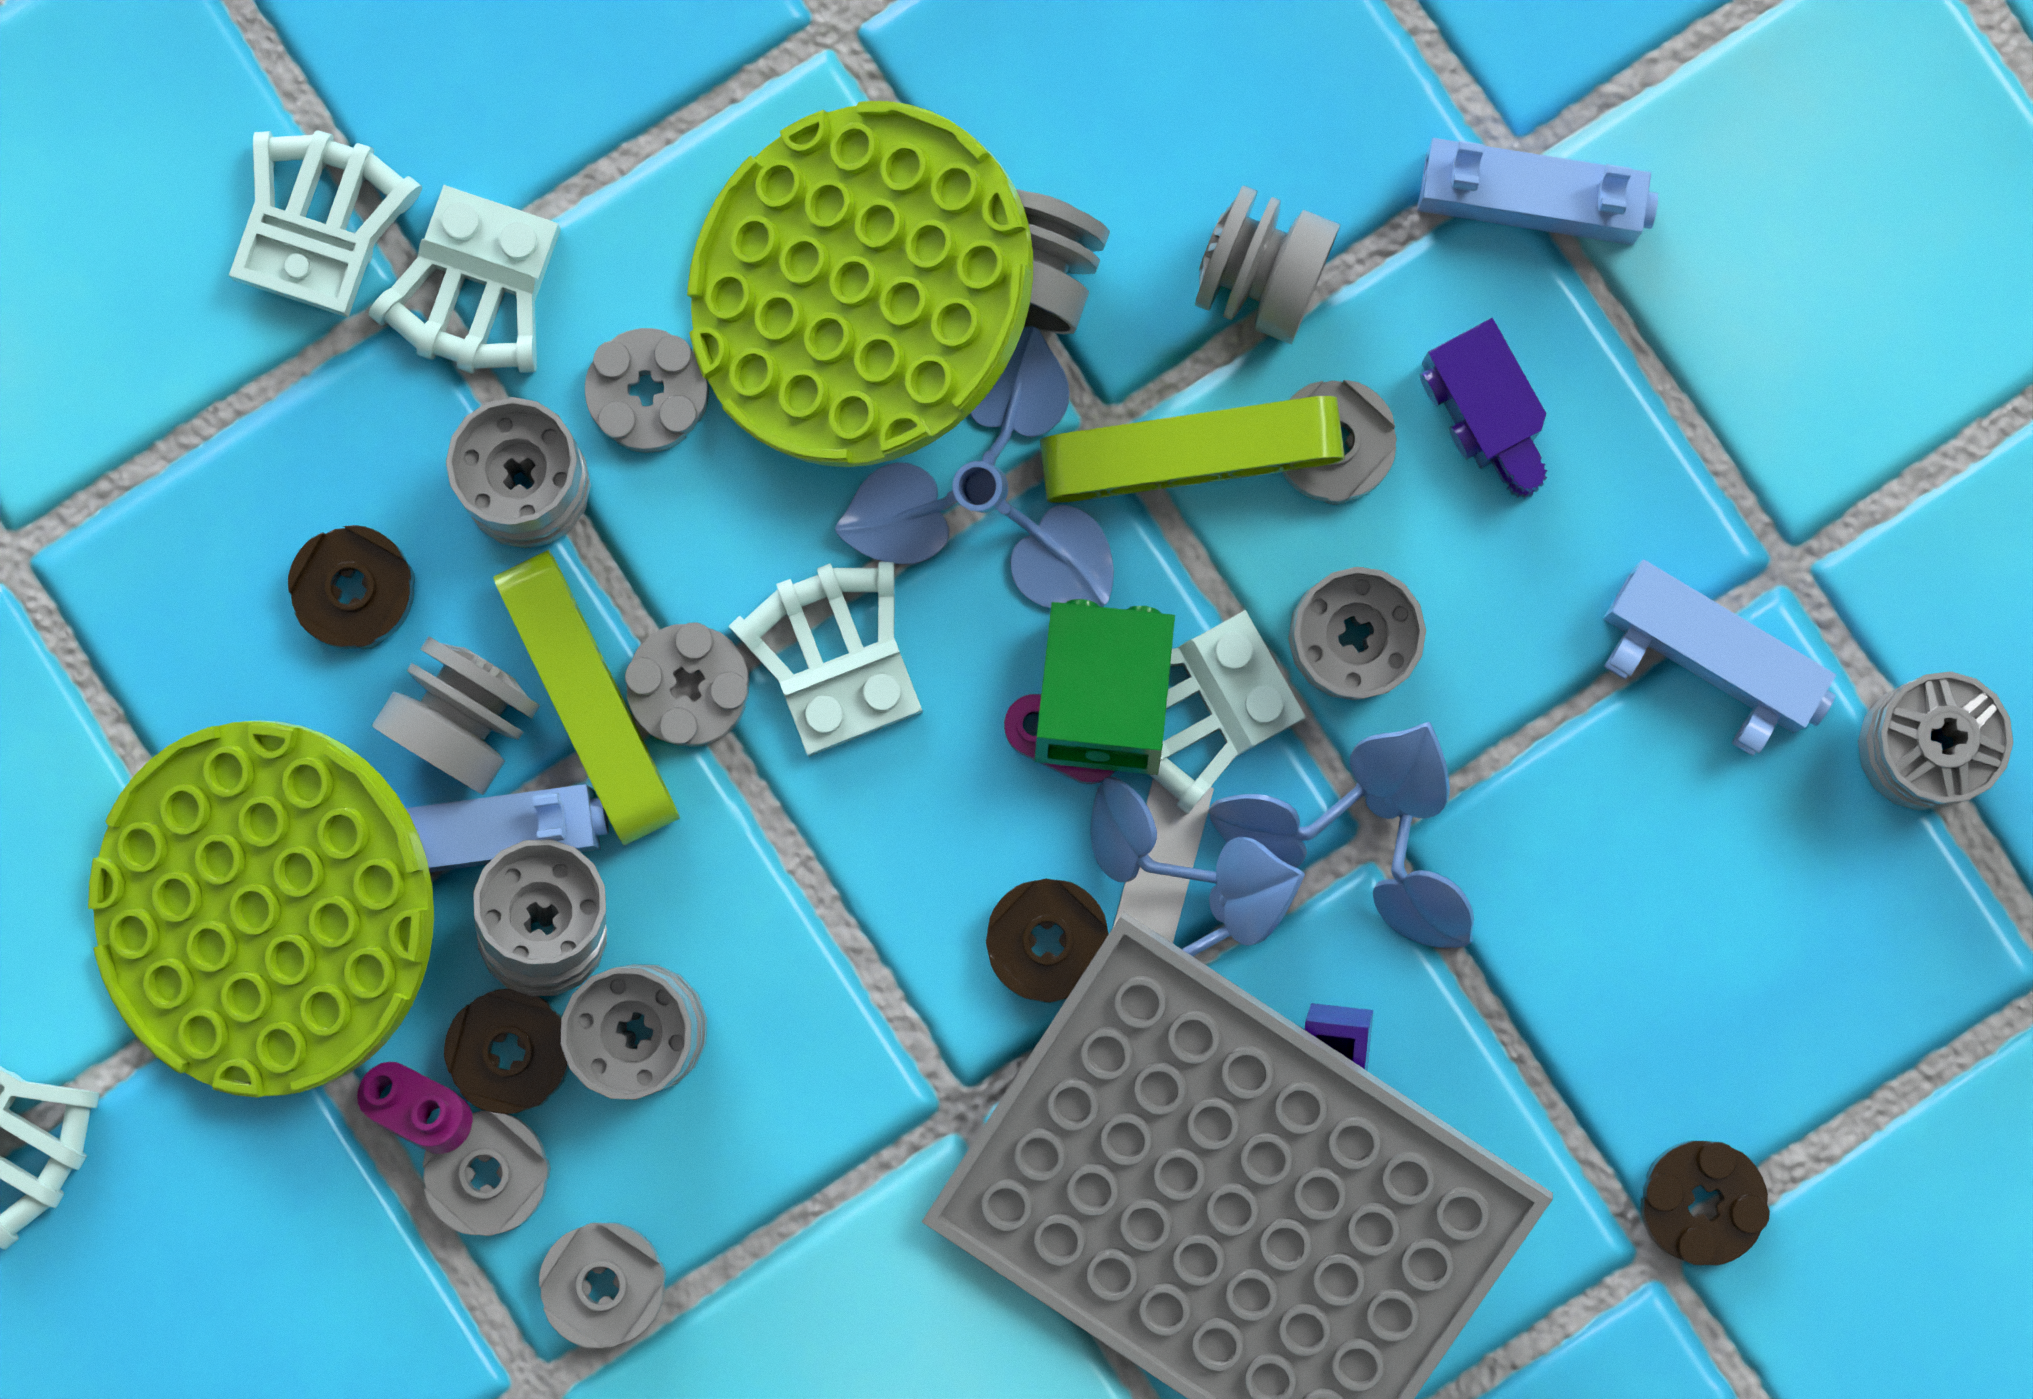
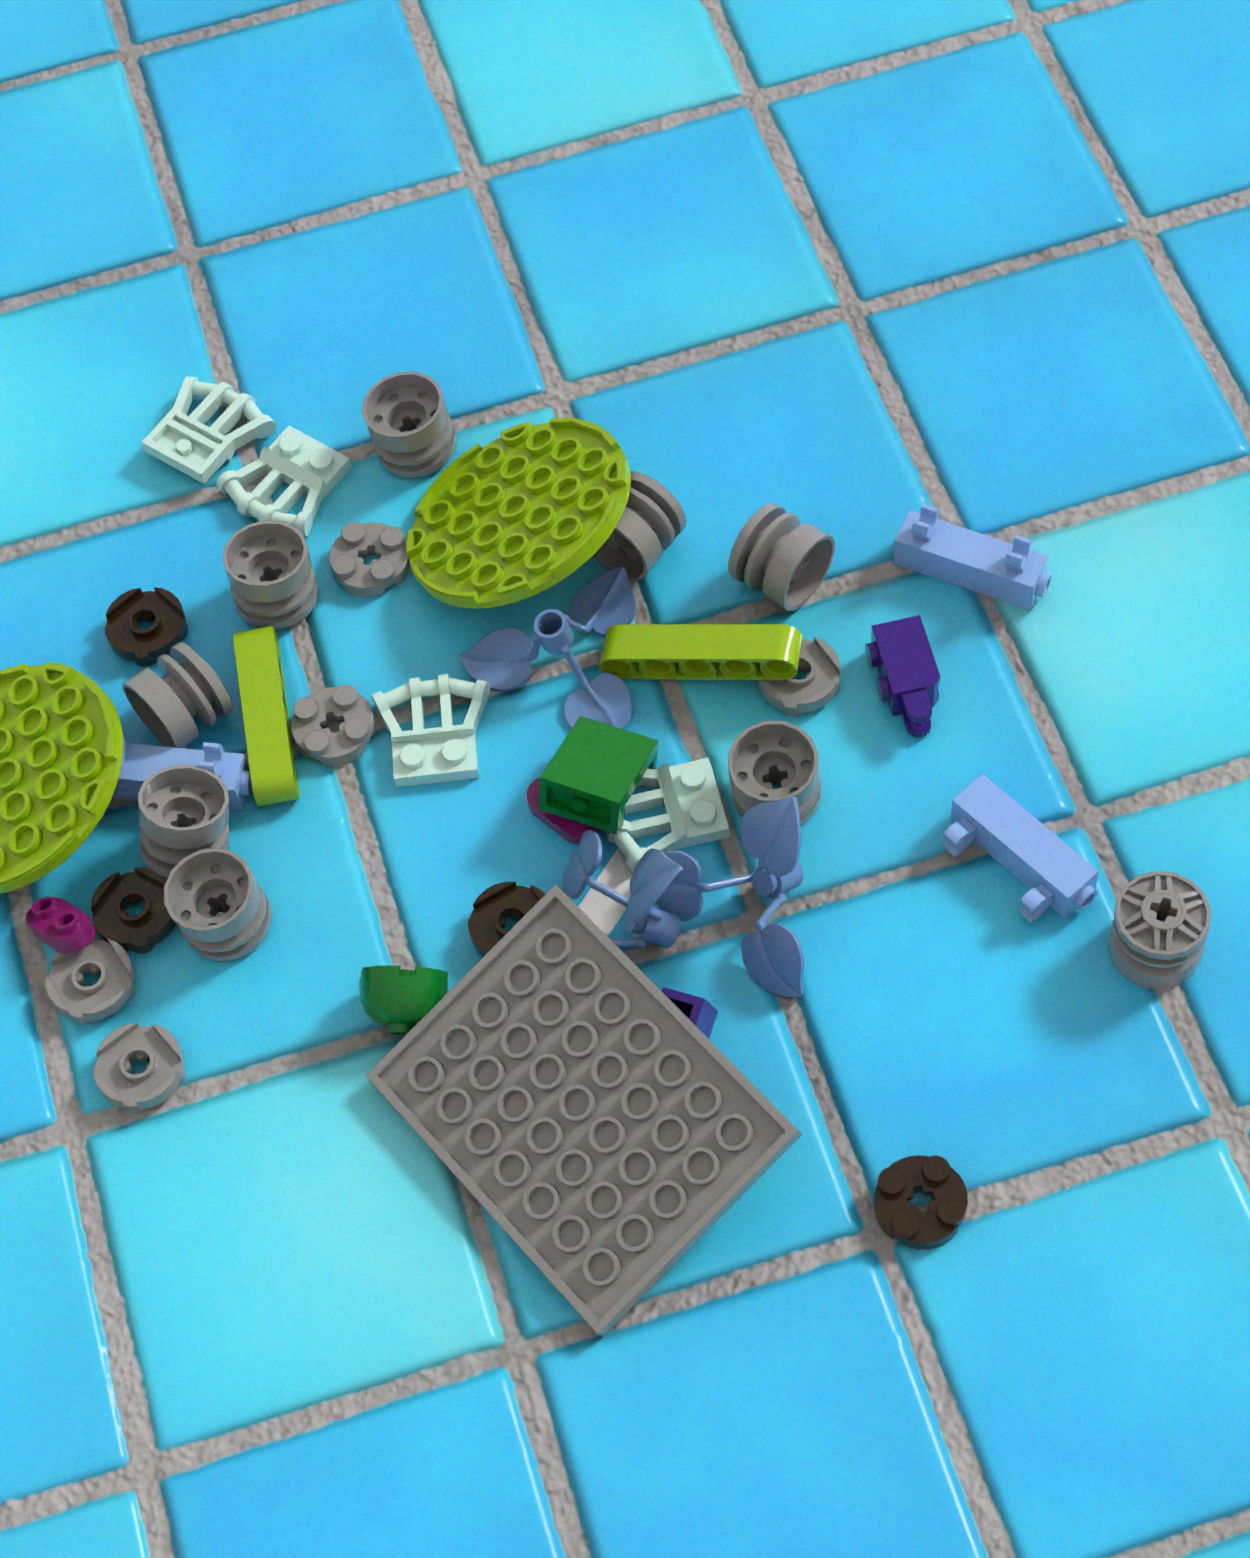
camera: 20 degrees right, 25 degrees down
none -> green cylinder [359,965,448,1035]
none -> light grey wheel [362,372,457,478]

